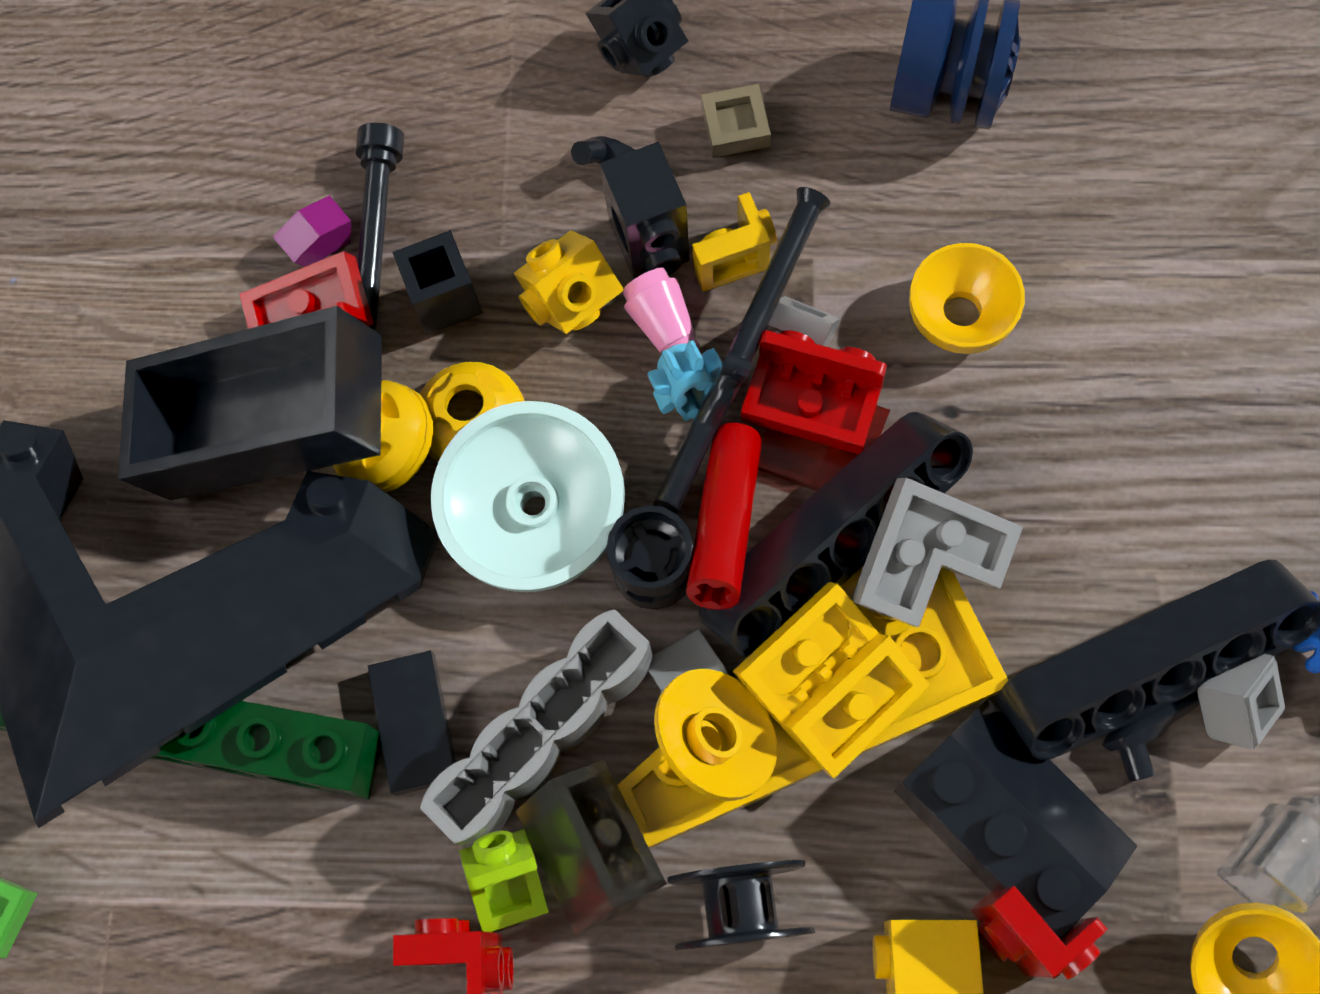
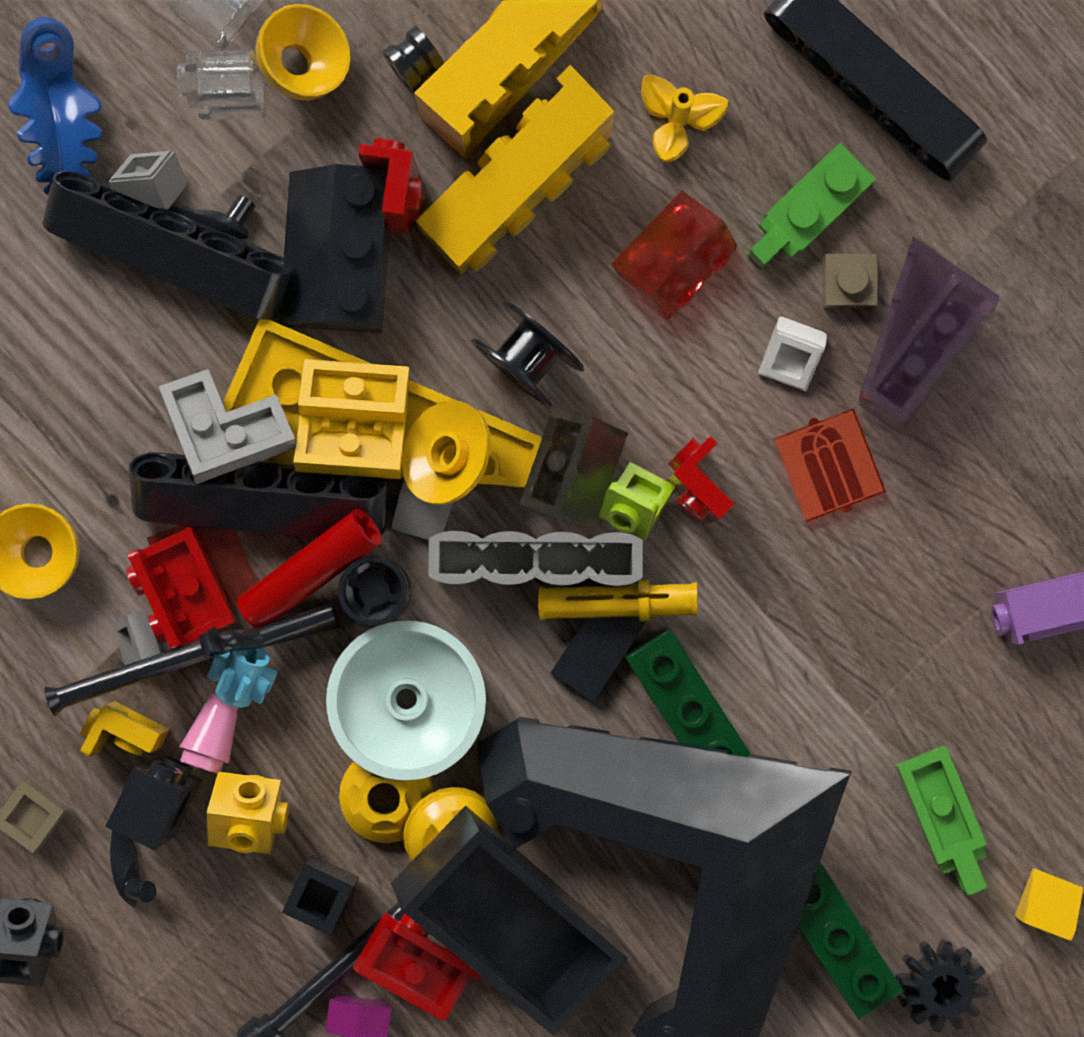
camera: 140 degrees left, 15 degrees up
none -> yellow pin [538,580,698,622]

